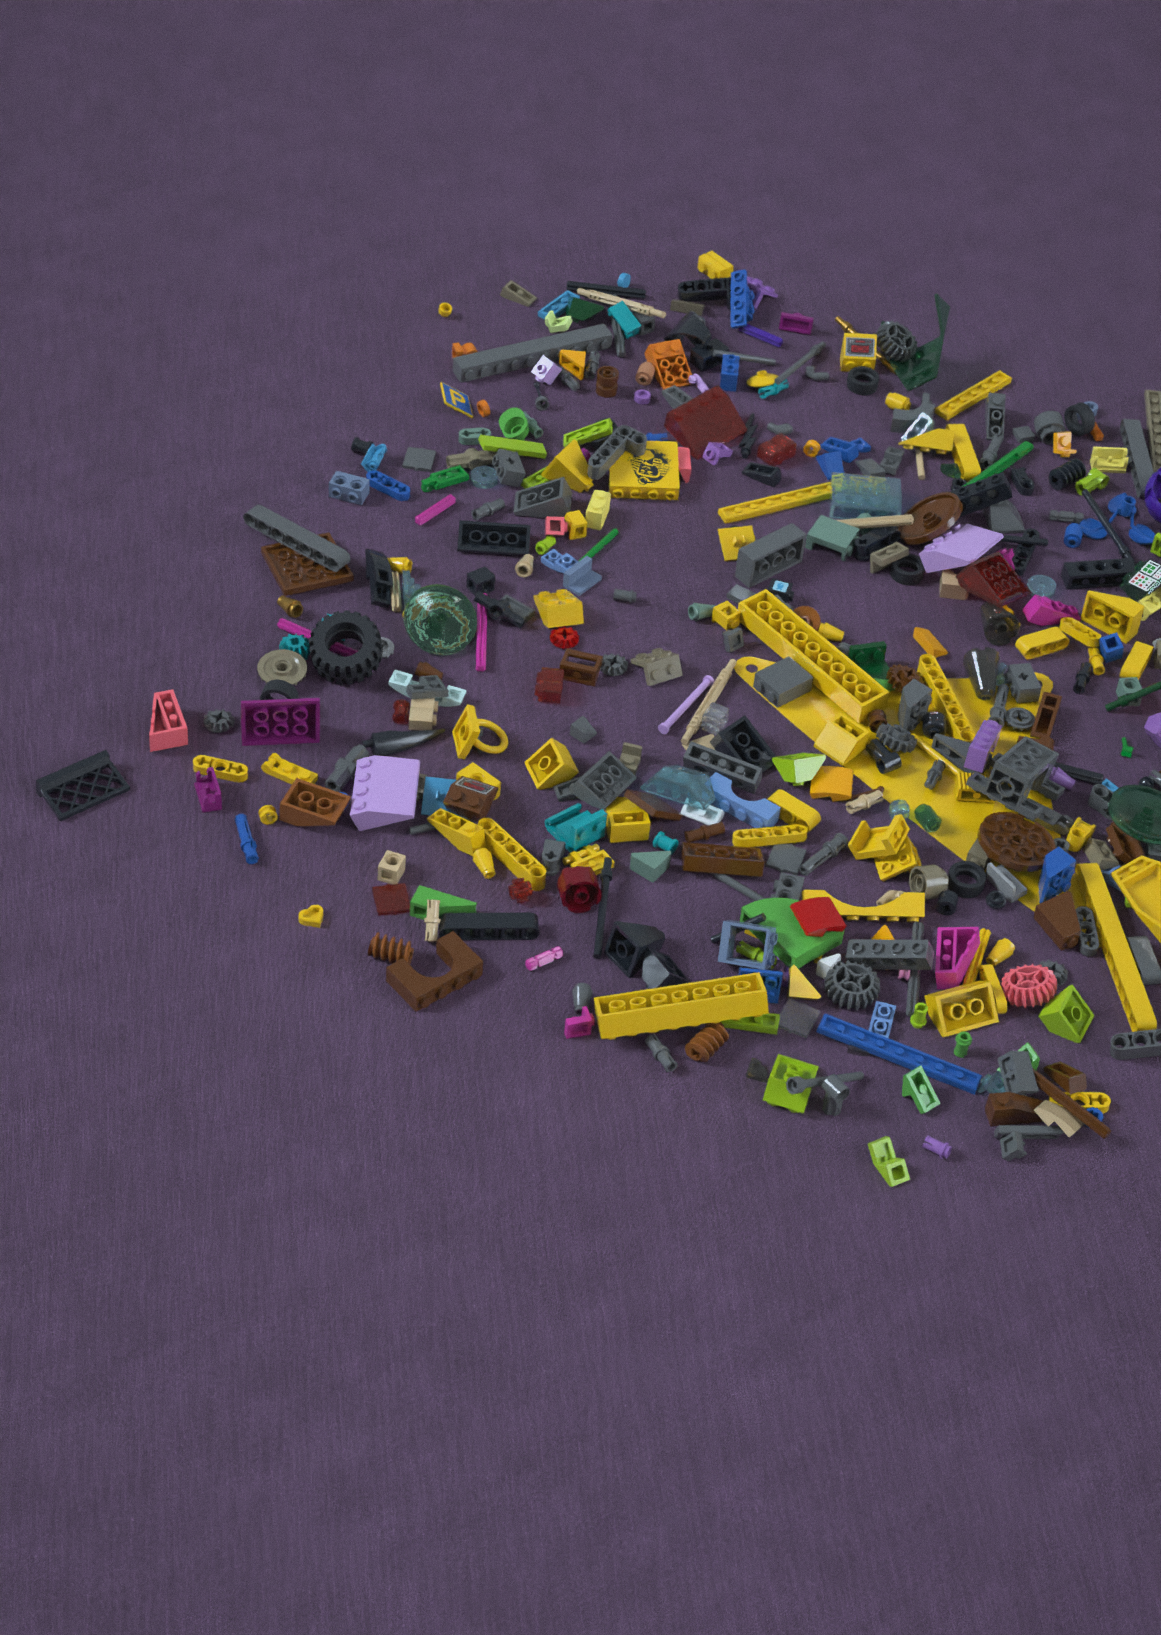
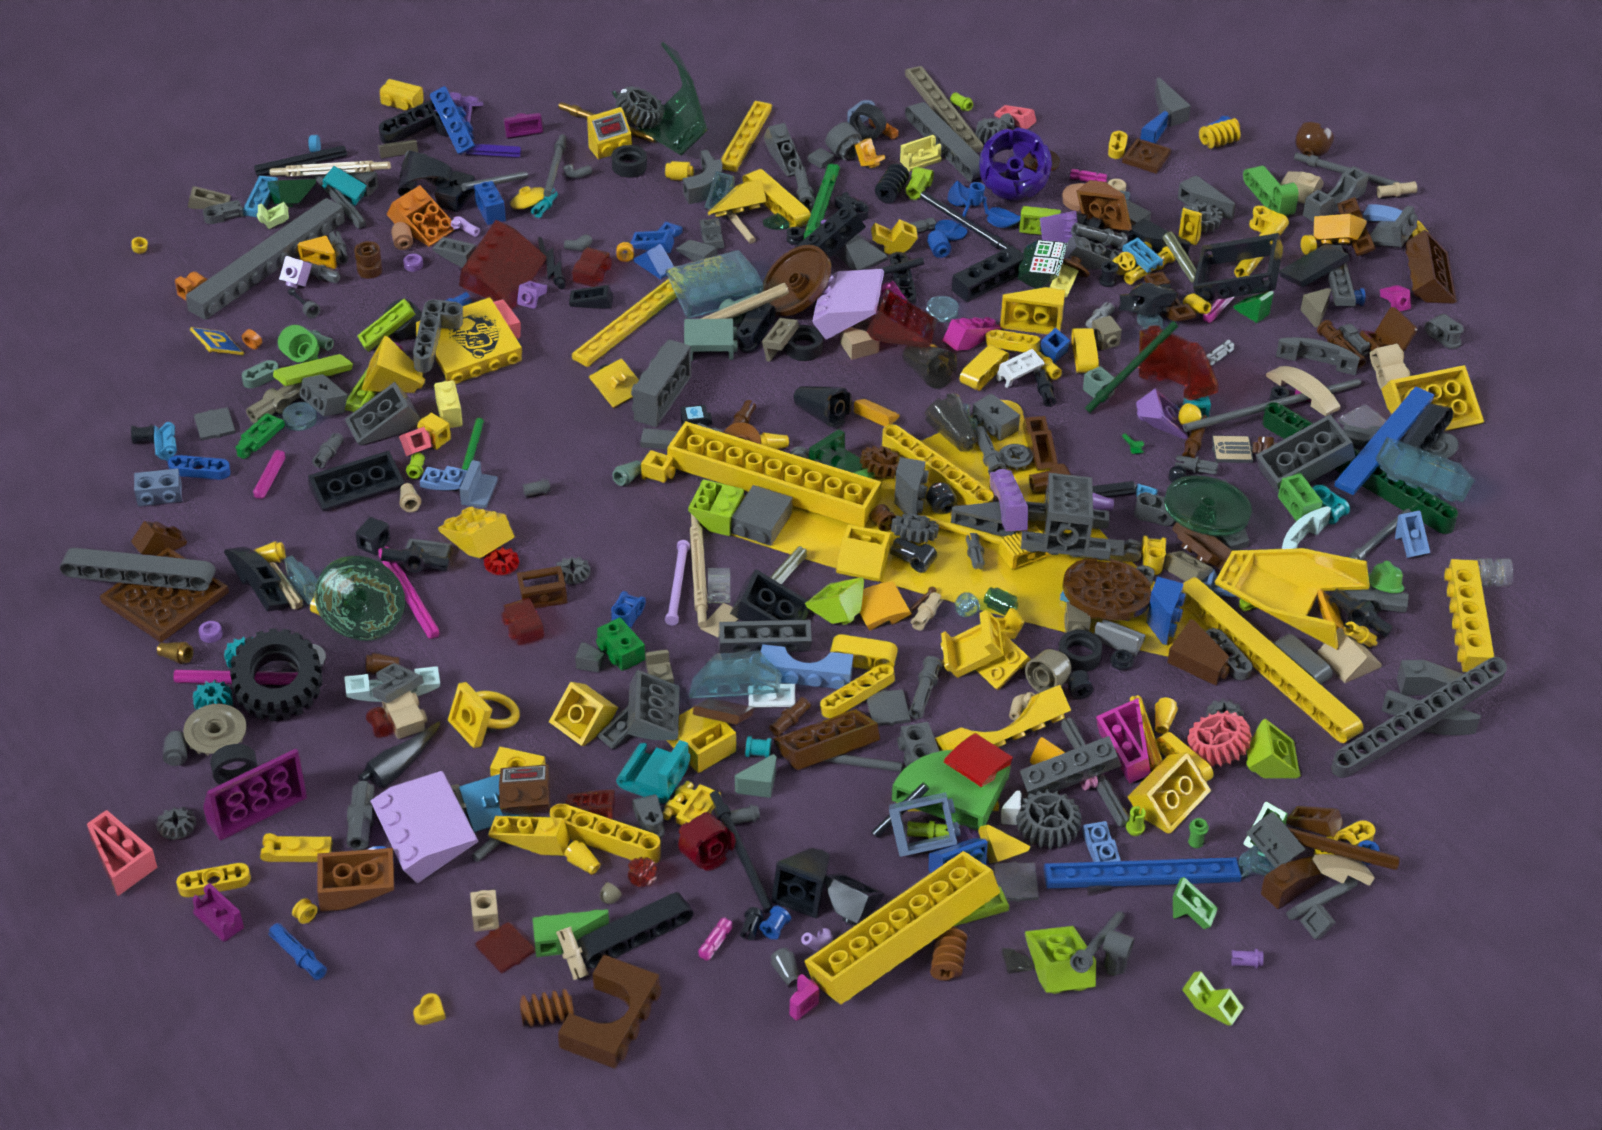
camera: 25 degrees left, 0 degrees up
black fence [36,750,130,821] -> none
dark tan bracket [631,648,683,686] -> none
dark grey pin [645,1034,678,1072] -> none
dark grey tile [722,628,744,653] -> none
none -> reddish brown slope [131,520,188,556]
none -> dark grey brick [163,731,188,766]
none -> medium lavender tile [199,621,223,643]
none -> dark grey piece [203,200,244,224]
none -> clear red slope [566,790,616,819]
none -> green brick [596,617,645,671]
none -> dark tan hinge [600,882,622,904]
none -> blue piece [611,591,646,629]
none -> lime slope [688,479,744,536]
none -> dark grey pin [730,804,760,825]
none -> reddish brown pin [731,400,757,425]
none -> black pin [740,907,764,941]
none -> blue bush [759,906,791,939]
none -> axle [770,546,807,584]
none -> black cone [793,386,852,428]
none -> lavender arm [801,928,833,951]
none -> yellow brick [871,219,918,254]
none -> yellow bracket [995,608,1024,639]
none -> white hinge [996,349,1044,388]

